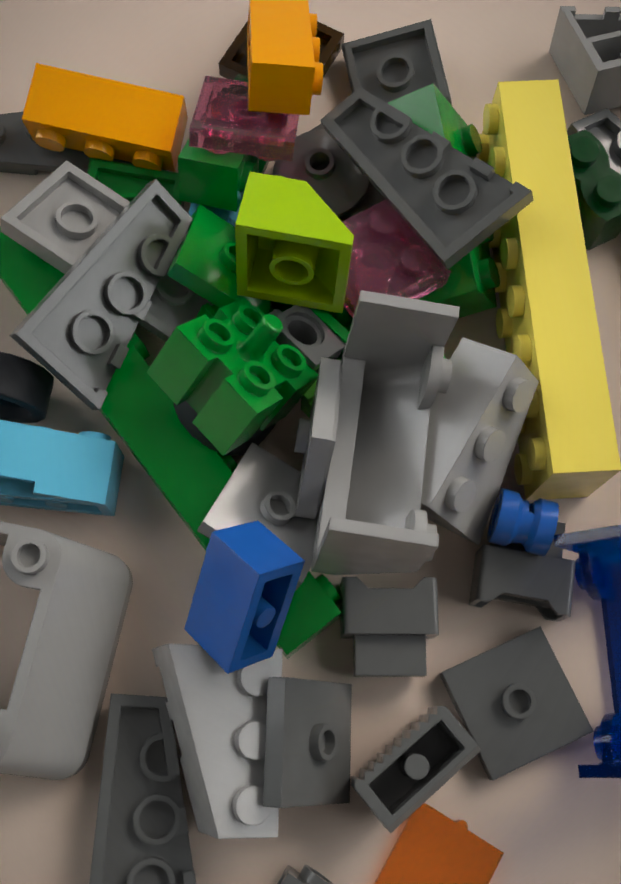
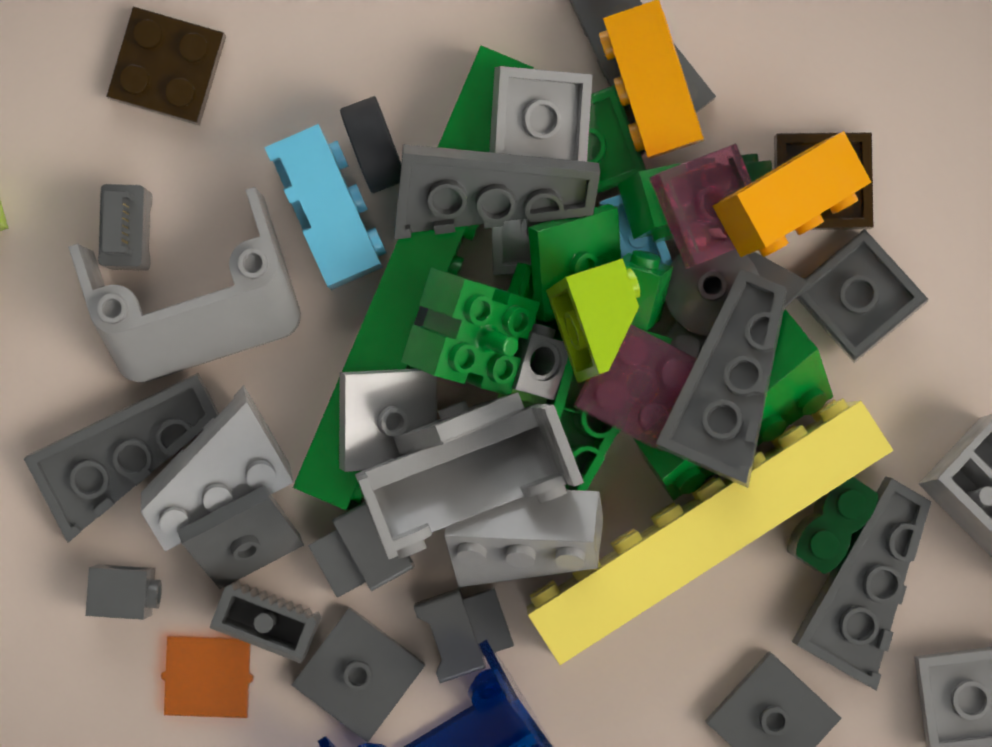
camera: 65 degrees right, 15 degrees up
blue brick [184,520,305,674] -> none
blue wheel [487,488,559,557] -> none

